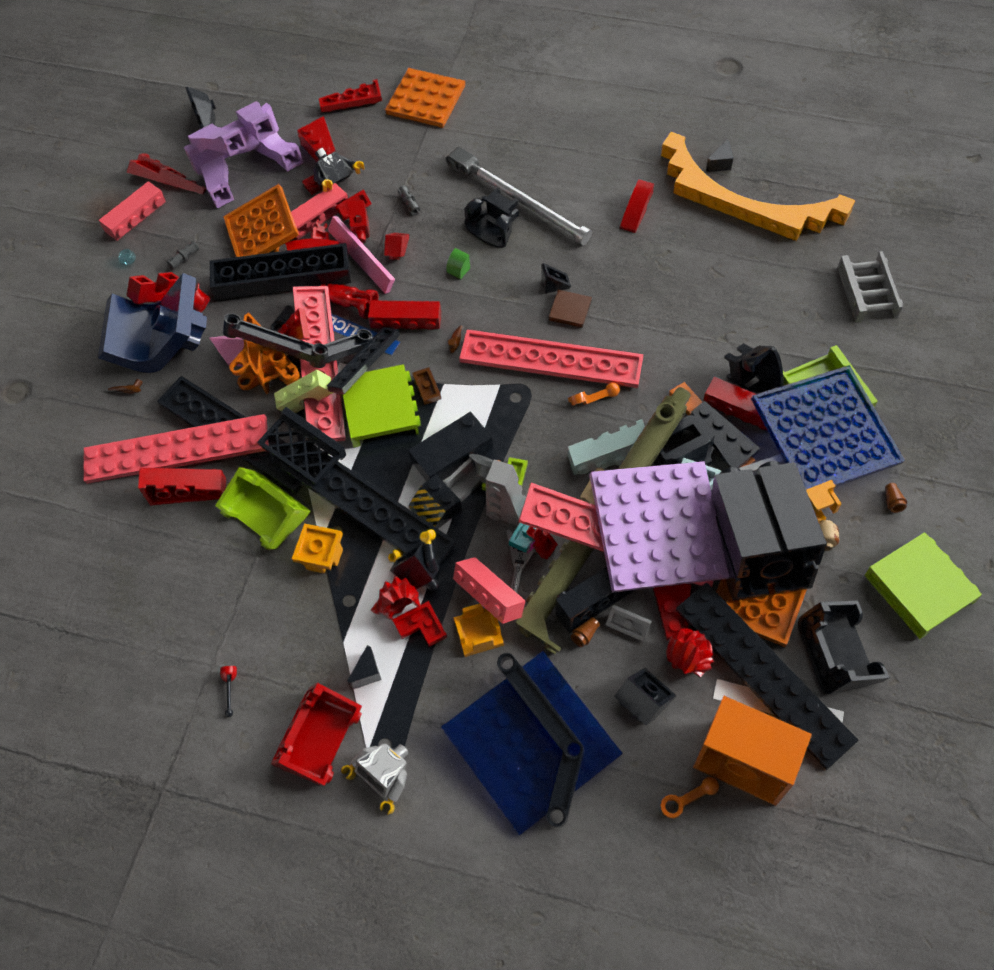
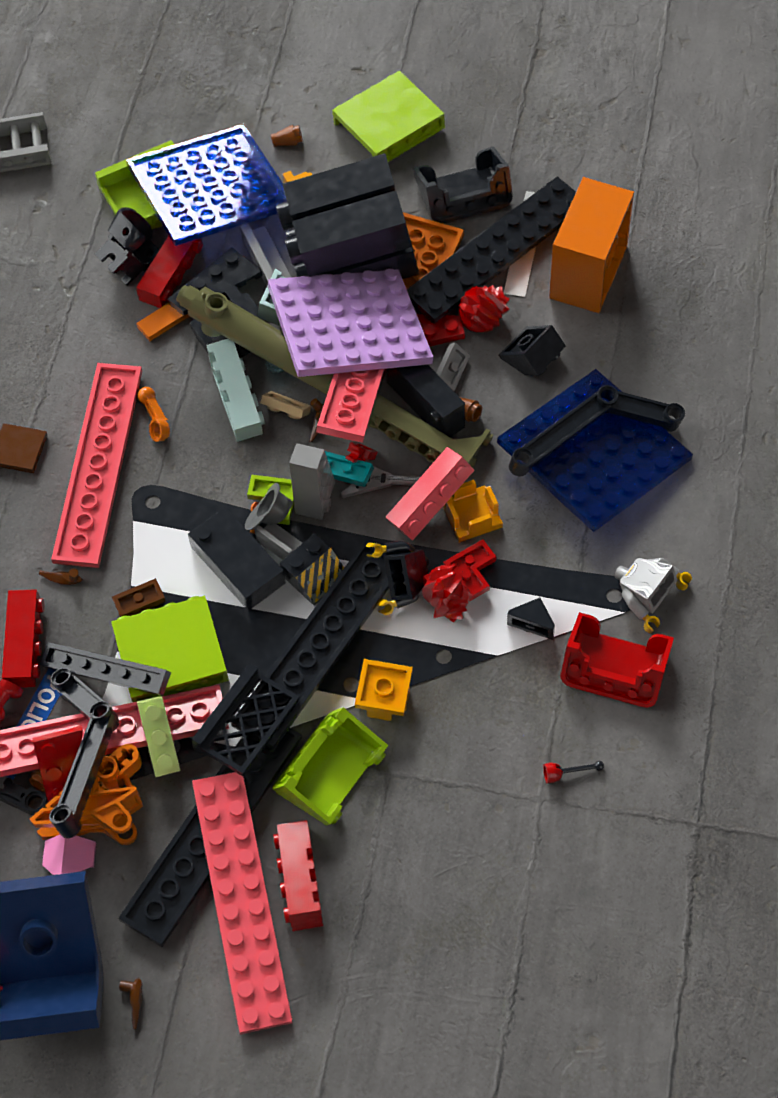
camera: 95 degrees left, 0 degrees up
orange piece [661,777,719,819] -> none

